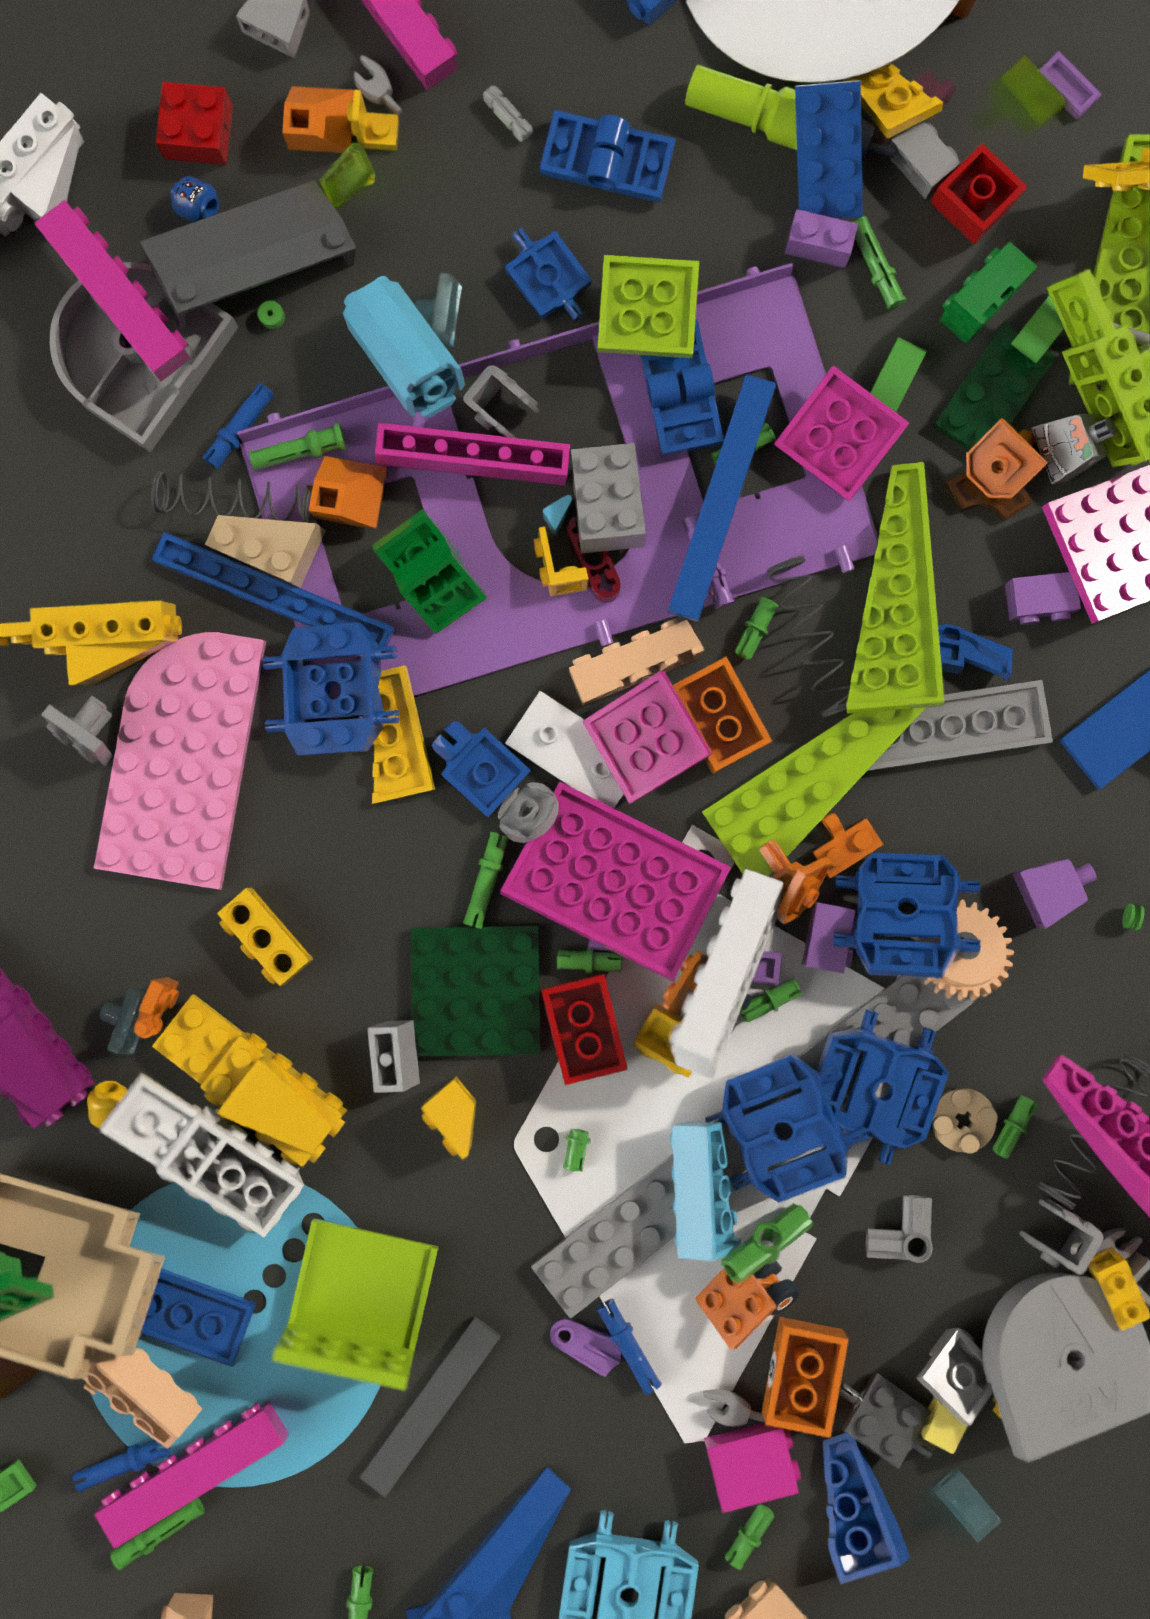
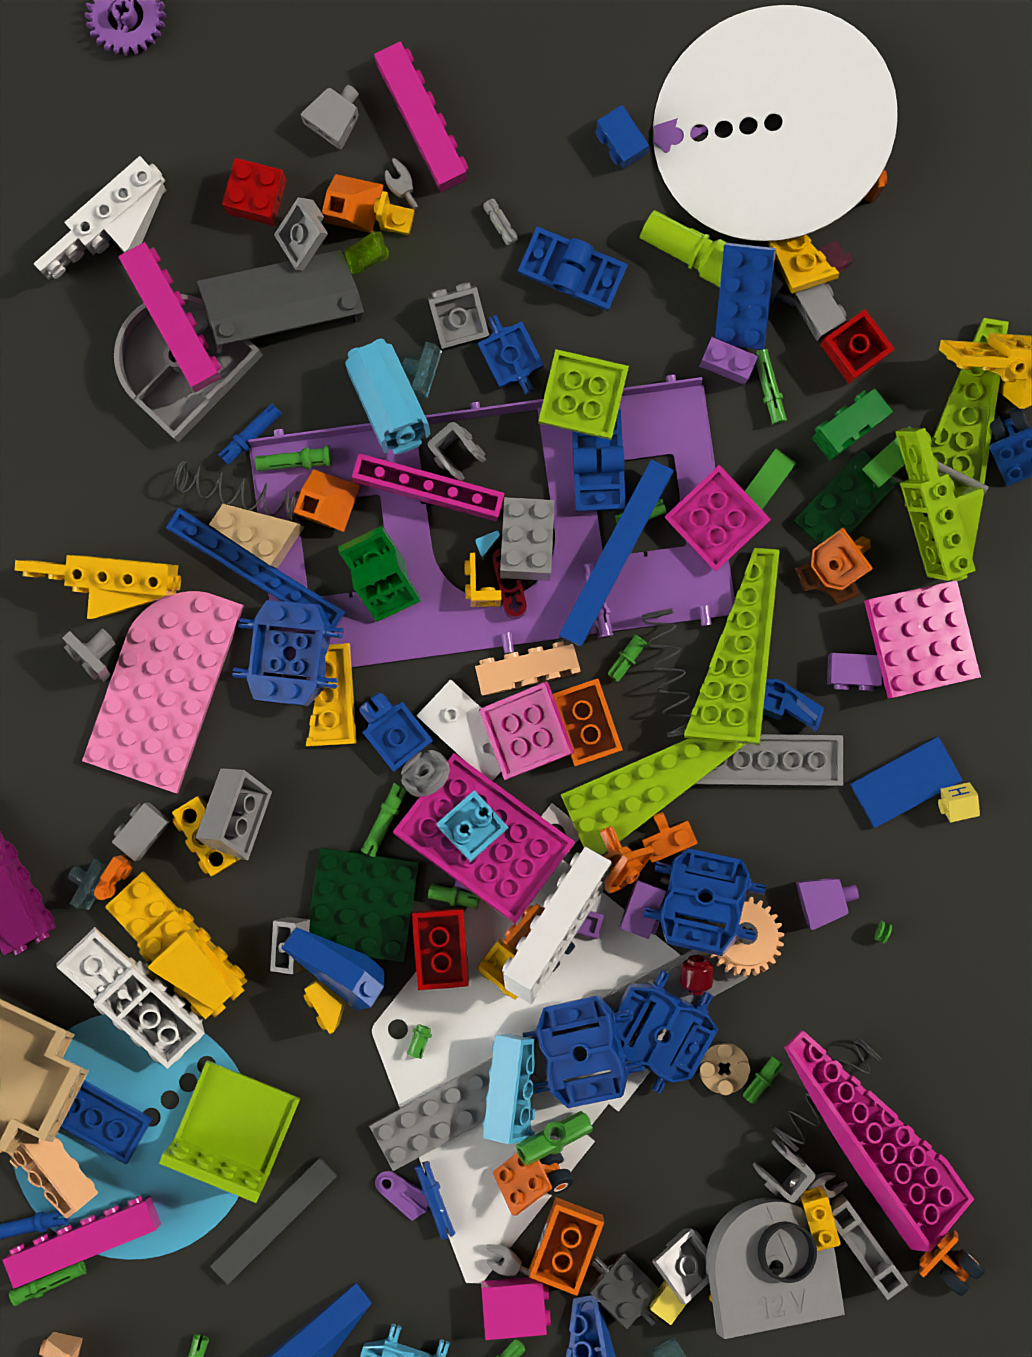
camera: 15 degrees right, 0 degrees up
yellow head [87,1081,128,1128] -> none
blue head [170,176,219,222] -> none
bright green piece [258,301,285,329] -> none
bright green axle [740,977,803,1022] -> none
light grey piece [865,1195,933,1263] -> none
clear neon green tile [1000,55,1066,127] -> none
light grey torso [1032,414,1116,484] -> none
medium lavender tile [1034,51,1102,120] -> none
none -> light grey brick [112,803,172,861]
none -> light grey slope [196,768,272,860]
none -> light grey plate [274,197,328,271]
none -> blue wedge [281,927,384,1011]
none -> light grey plate [428,282,489,349]
none -> medium azure plate [436,790,509,863]
none -> dark red head [680,955,714,995]
none -> black tyre [758,1221,817,1283]

